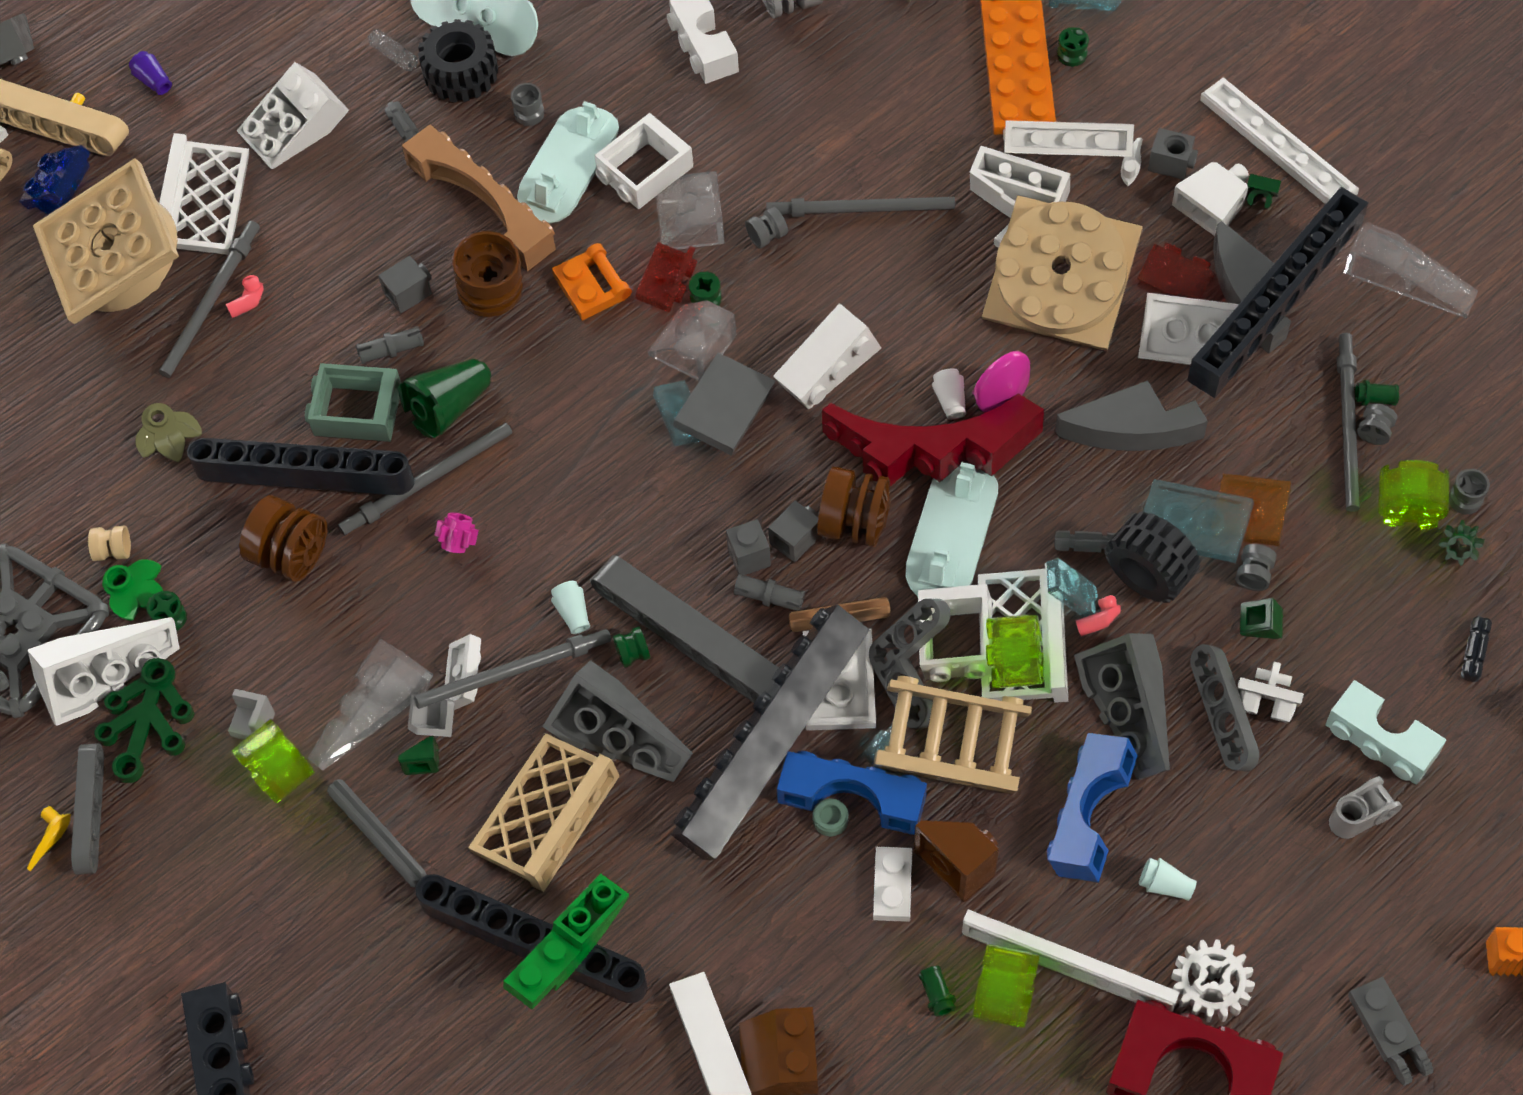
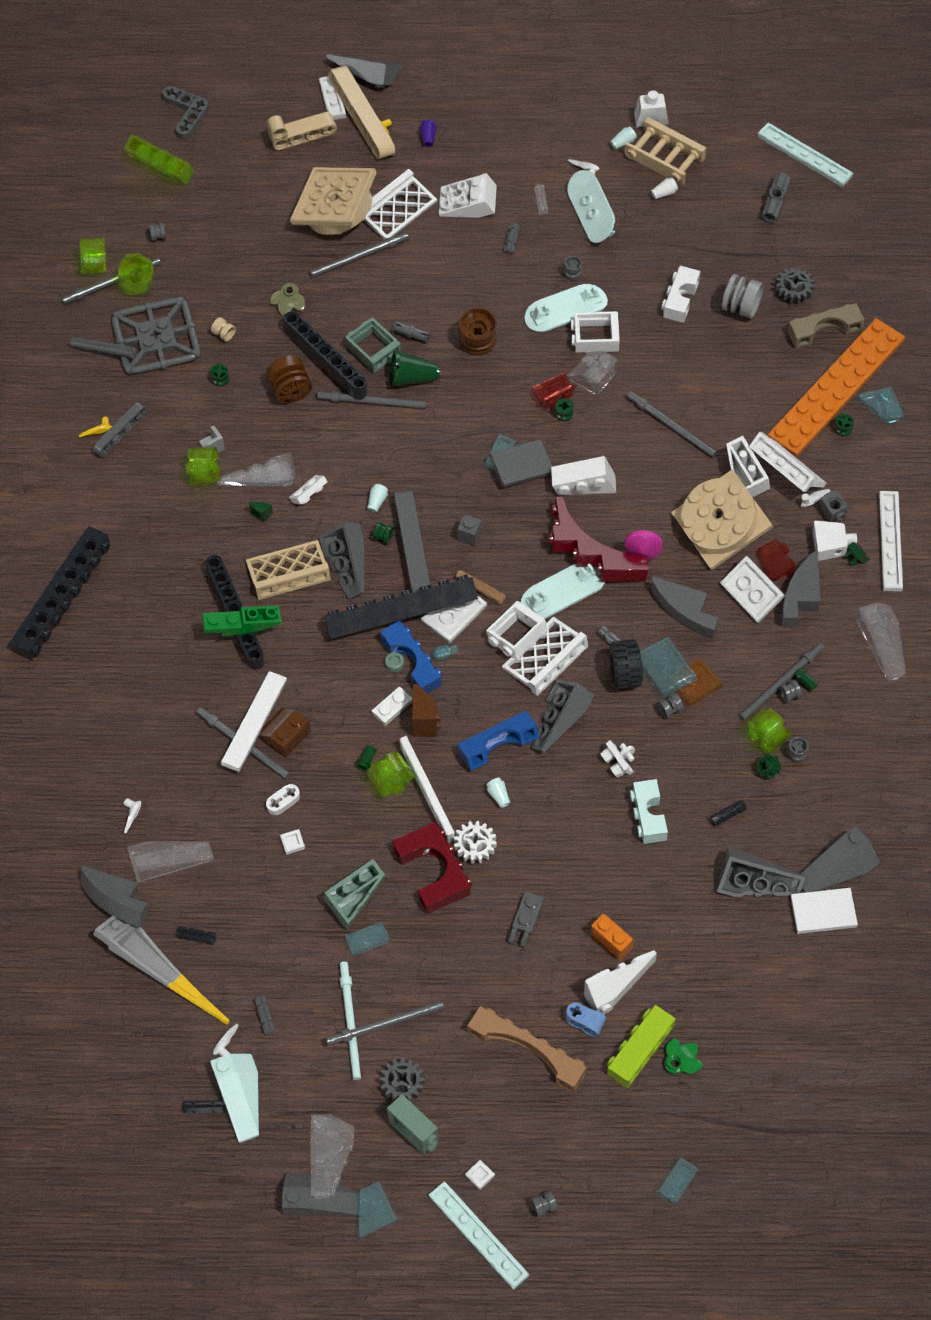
camera: 40 degrees right, 0 degrees up
clear blue plate [19,145,91,215] -> none
white wedge [28,617,180,726] -> none
dark green plant [94,658,194,784] -> none
green plate [102,559,163,621] -> none
coral arm [225,275,264,319] -> none
dark grey axle [327,779,427,887] -> none
dark grey brick [378,256,432,314] -> none
medium nougat arch [402,124,556,272] -> none
light grey panel [408,694,455,737] -> none
dark grey bar [414,629,611,709] -> none
black tyre [418,19,498,102] -> none
dark pink gear [434,513,479,553] -> none
orange plate [552,243,632,321] -> none
clear slope [648,300,737,381] -> none
dark grey pin [734,573,805,611] -> none
dark grey wheel [745,206,788,249] -> none
dark grey brick [768,501,820,563] -> none
reddish brown wheel [817,466,891,547] -> none
dark grey beam [869,598,950,728] -> none
tan fence [873,676,1032,795] -> none
white cone [932,368,966,420] -> none
clear neon green brick [986,615,1044,688] -> none
clear light blue plate [1046,558,1098,618] -> none
coral arm [1075,595,1121,637] -> none
black brick [1187,187,1369,398] -> none
dark grey beam [1190,644,1259,772] -> none
dark green slope [1240,598,1283,639] -> none
light grey piece [1329,776,1402,839] -> none

